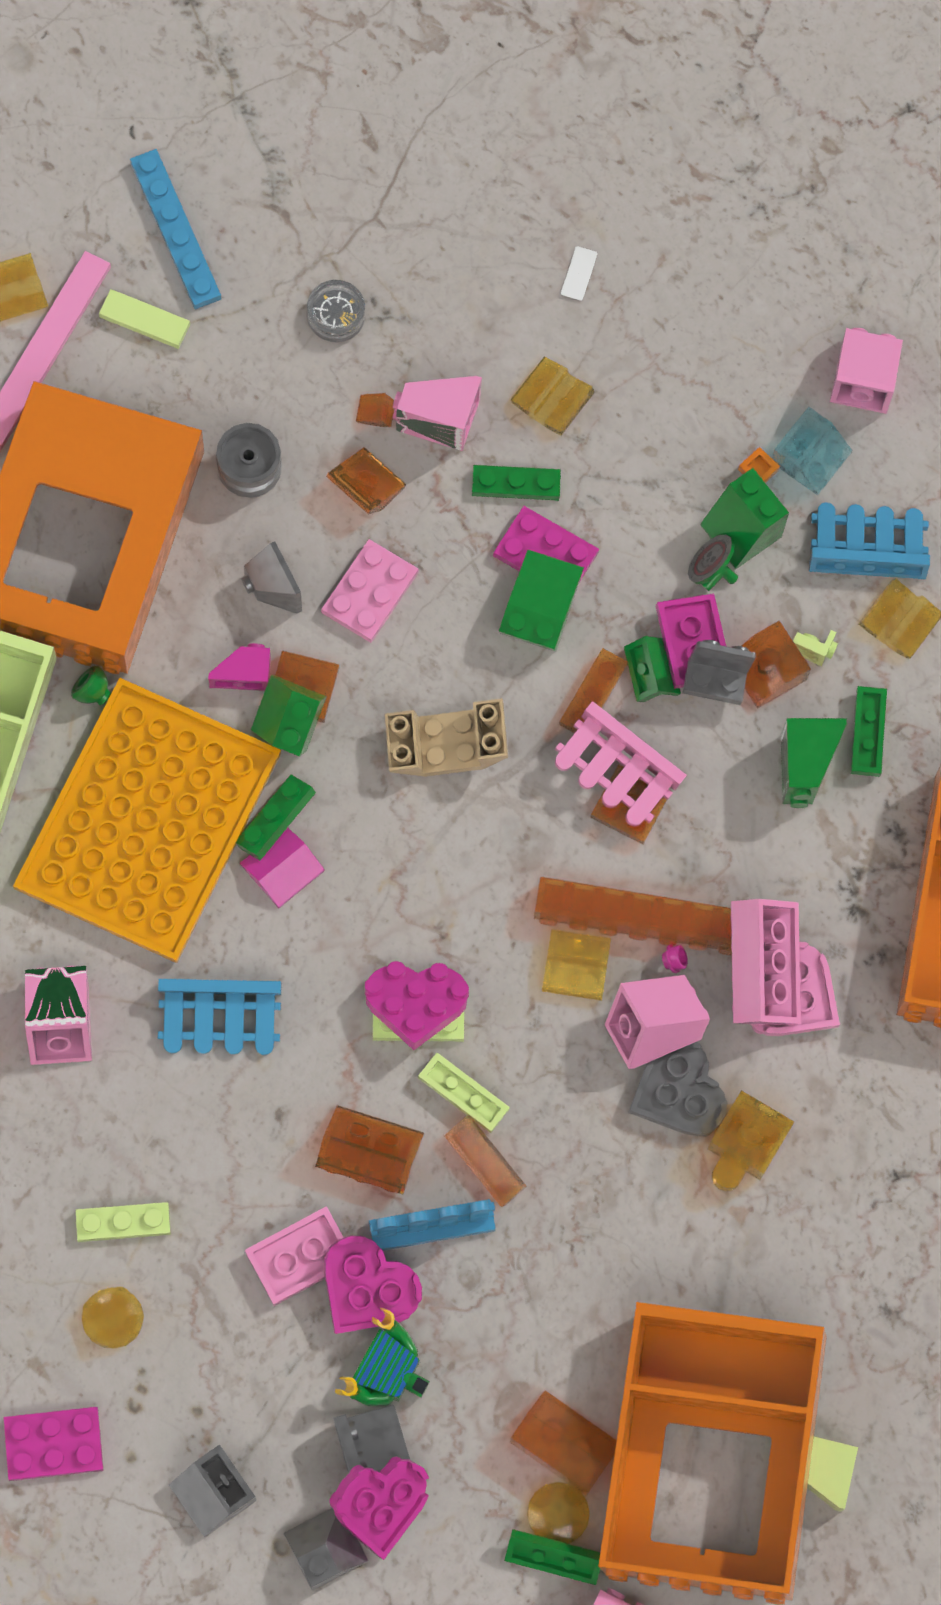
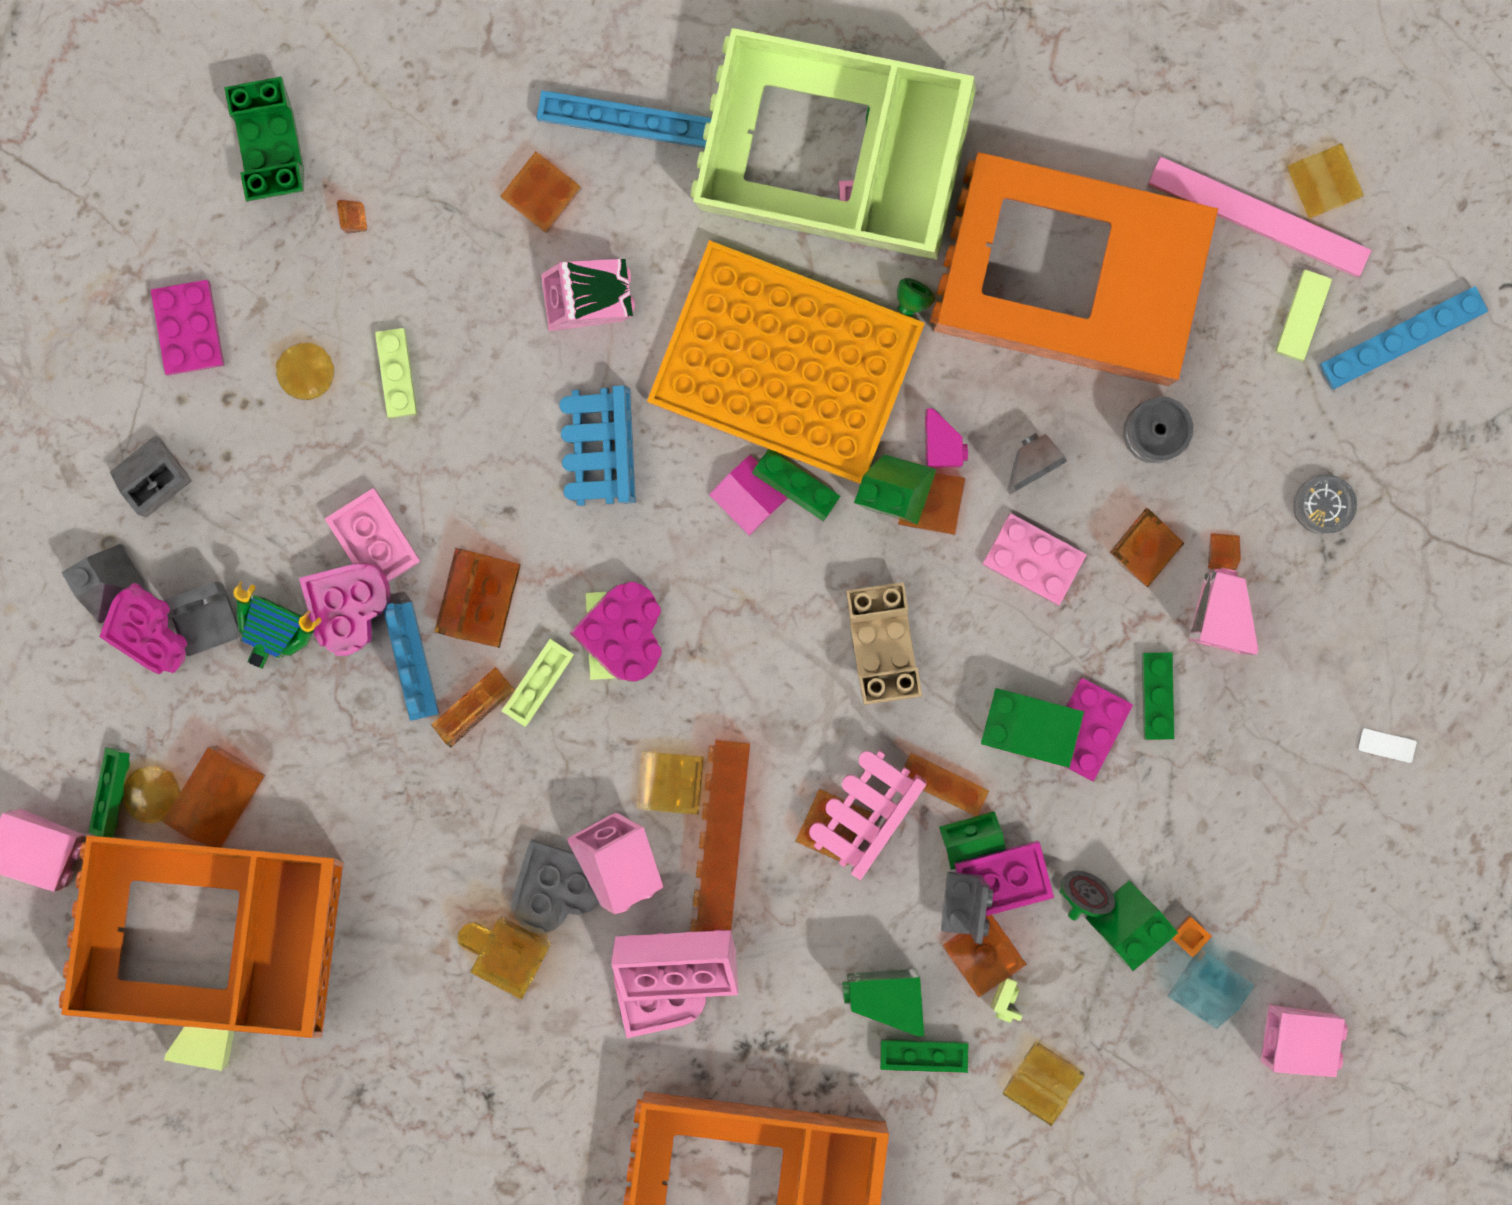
camera: 90 degrees right, 15 degrees up
clear yellow slope [511,356,595,436] -> none
dark pink plate [662,944,688,973] -> none
dark azure fence [809,502,930,579] -> none

